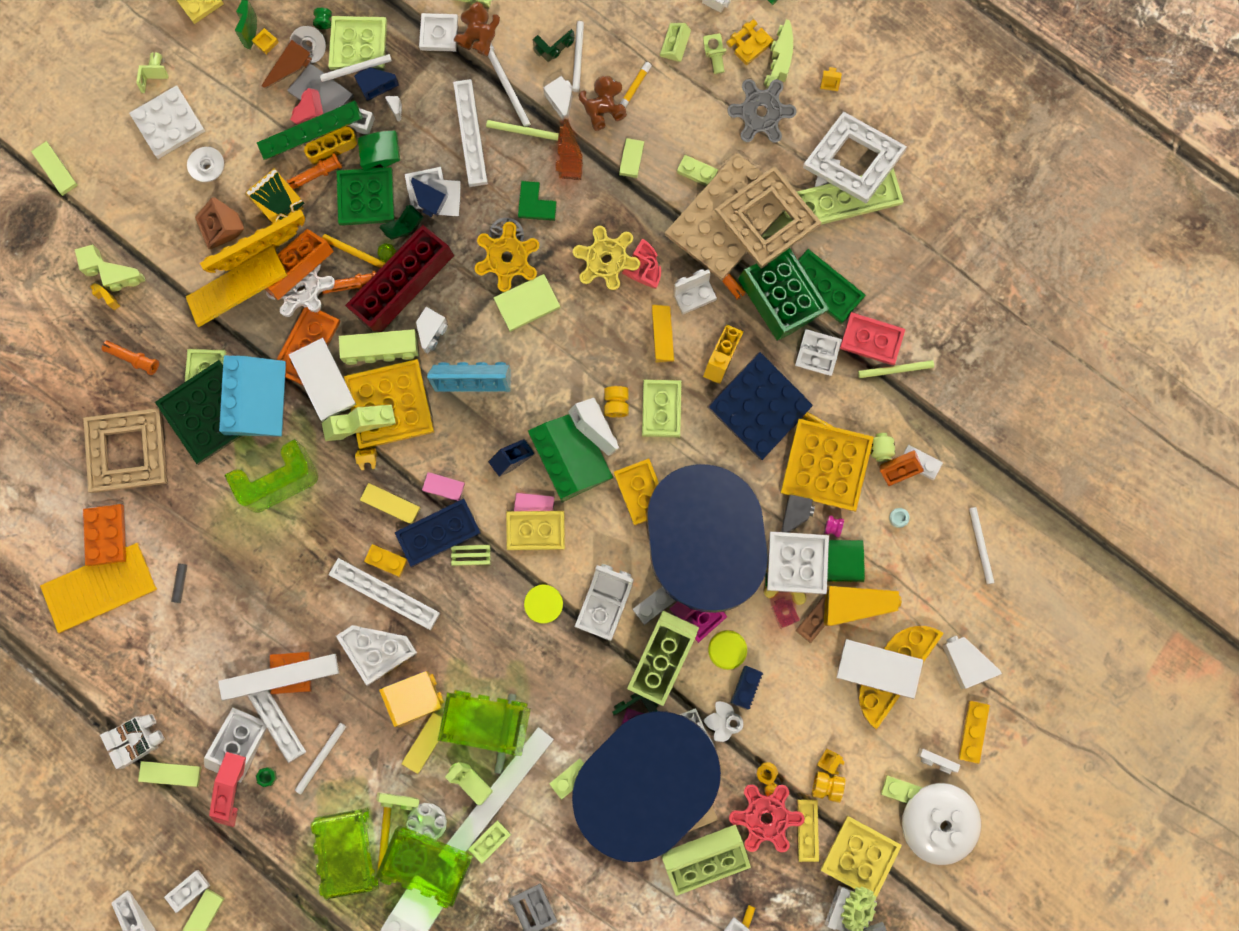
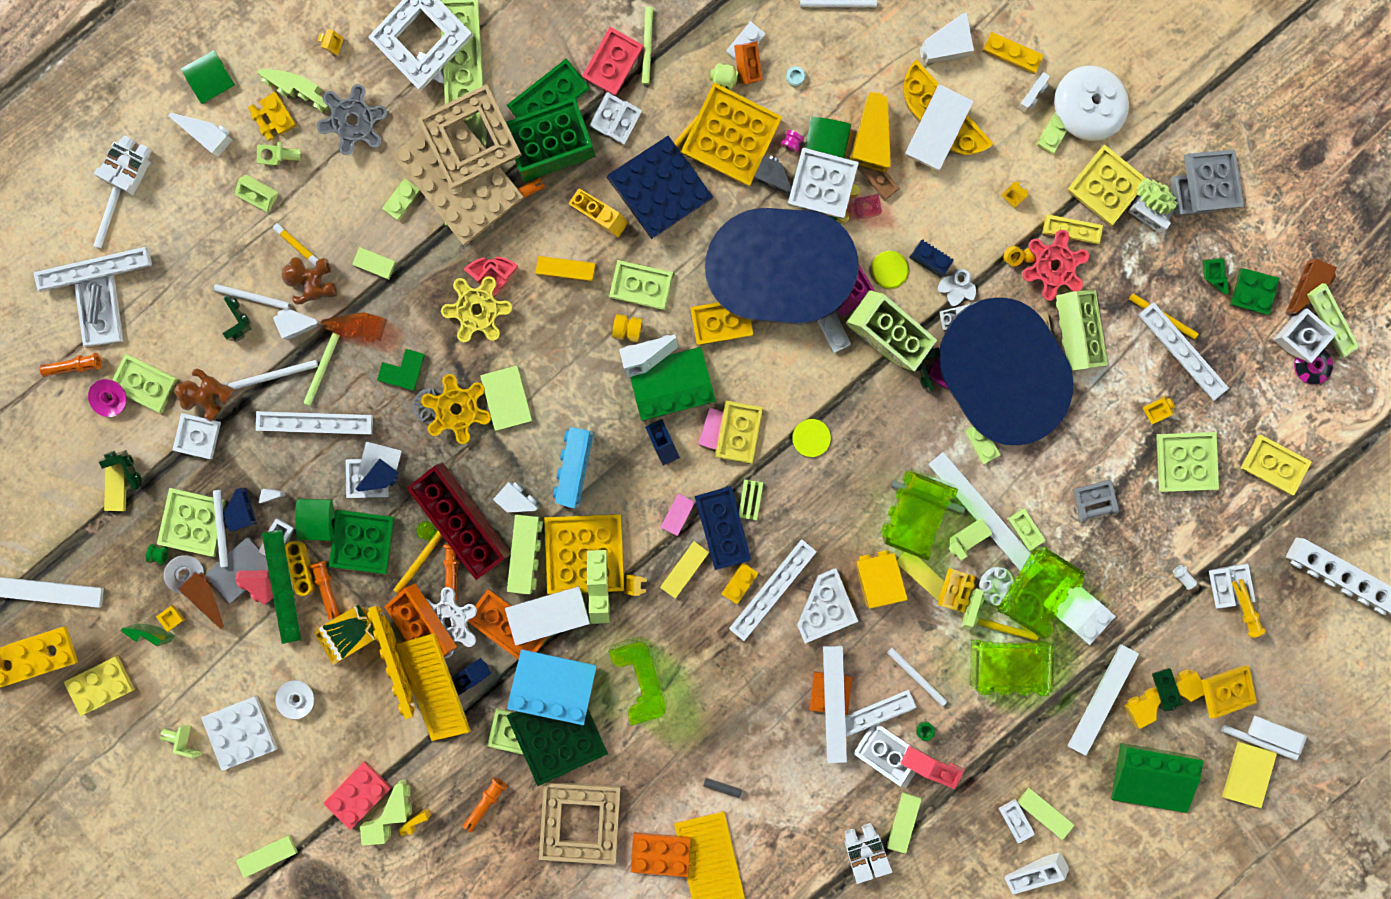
camera: 75 degrees left, 10 degrees up
nougat slope [195,197,244,249] -> none
dark green bracket [379,205,424,240] -> none
white bracket [575,564,634,641] -> none
white bracket [673,269,717,315] -> none
yellow wheel [812,771,846,803] -> none
none -> coral plate [323,761,392,830]
none -> dark blue slope [451,658,492,696]
none -> yellow plate [937,568,976,613]

